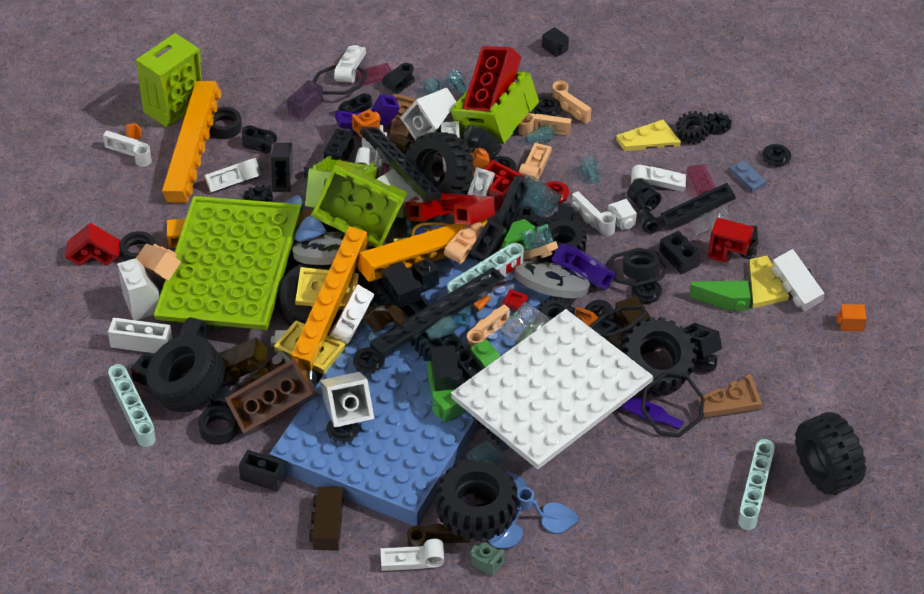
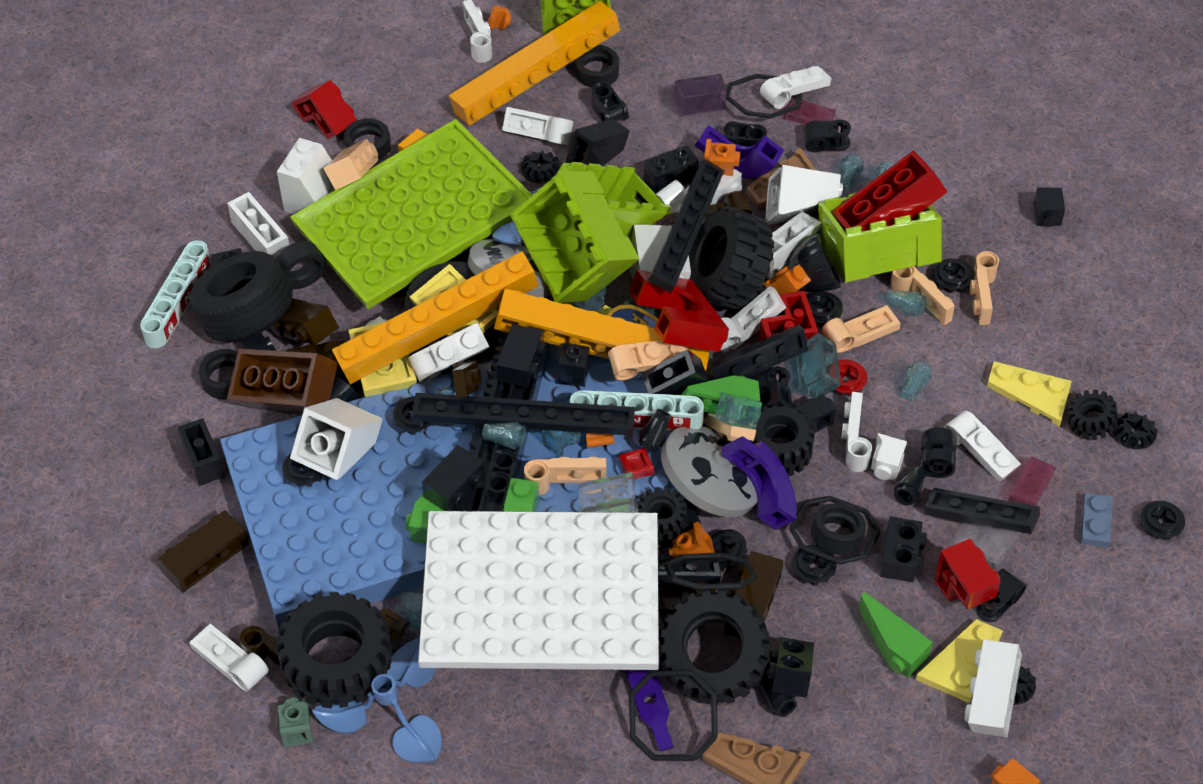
camera: 45 degrees right, 5 degrees up
none -> black cone [638,409,672,451]

